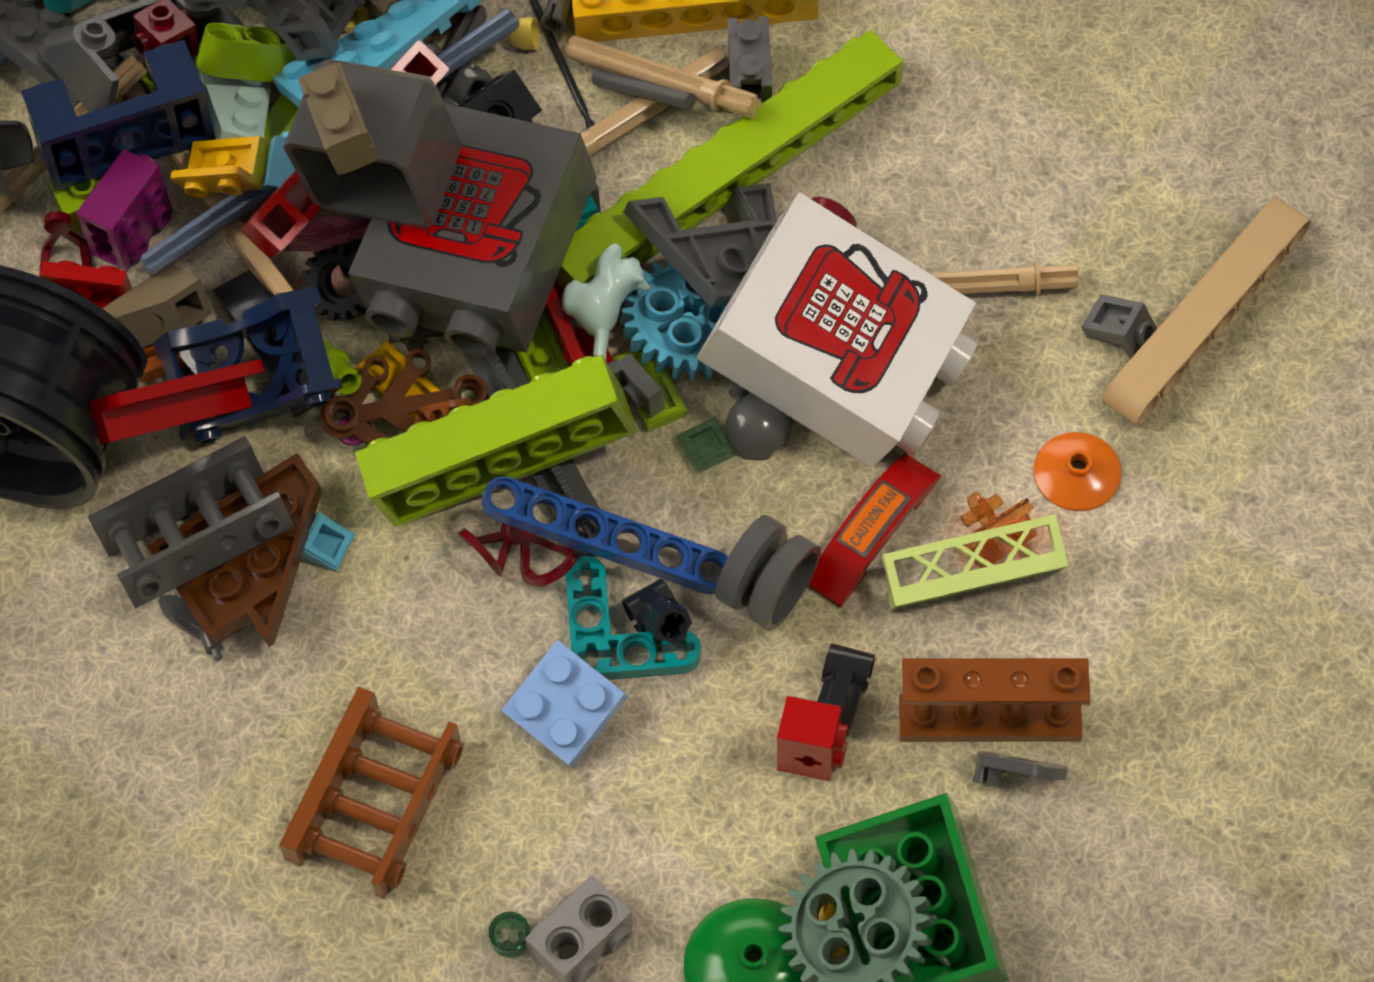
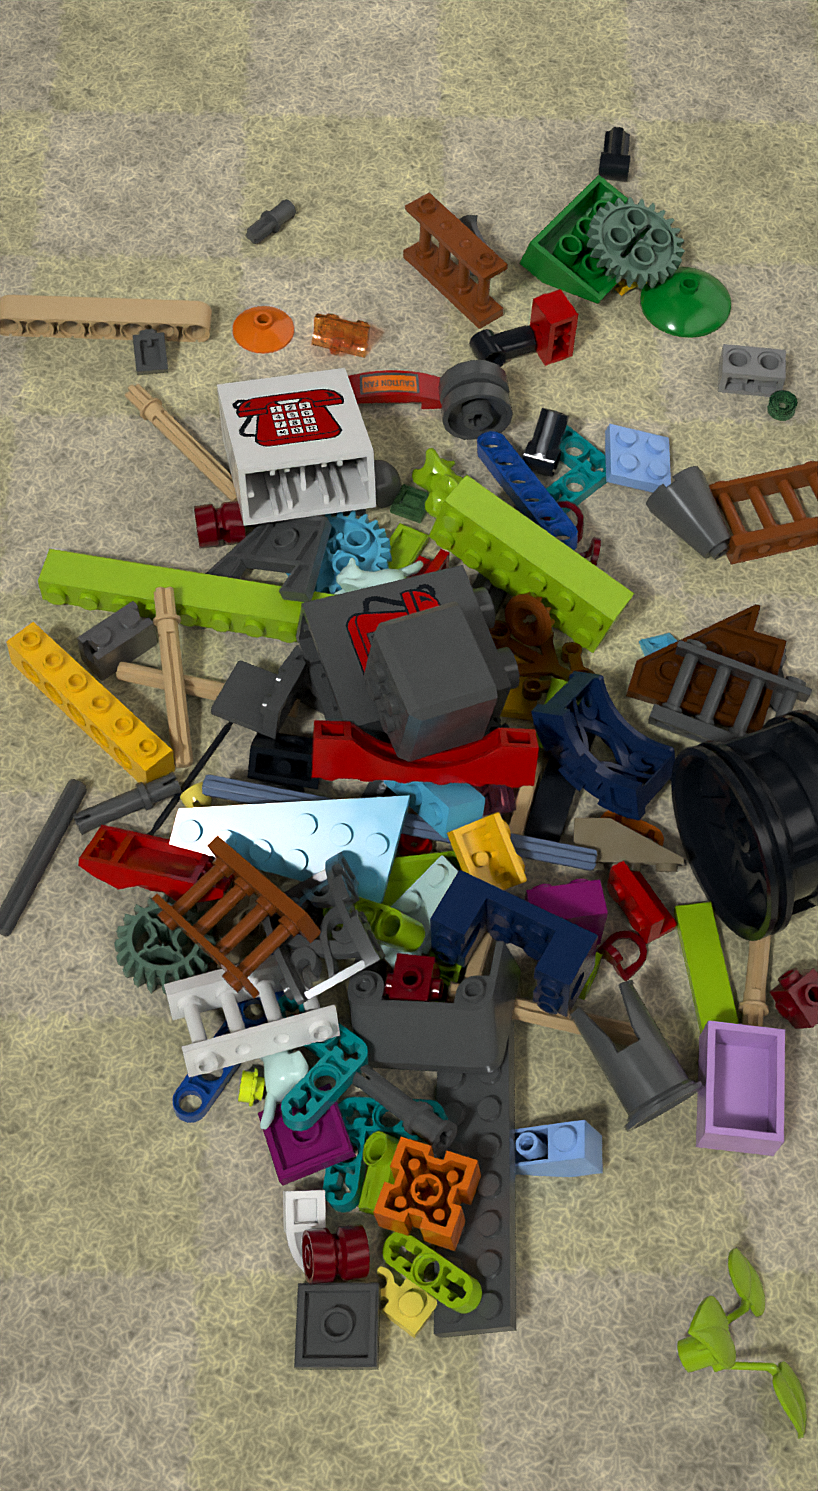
camera: 135 degrees left, 5 degrees down
red fence [88,359,264,445] -> none
dark tan brick [299,63,380,175] -> none
dark grey bar [592,69,696,110] -> none
dark grey bracket [608,353,665,418] -> none
yellowish green fence [881,514,1069,610] -> none
none -> dark grey bracket [211,658,306,739]
none -> dark grey axle [246,199,296,244]
none -> lime animal [412,448,463,518]
none -> dark grey cone [646,466,731,560]

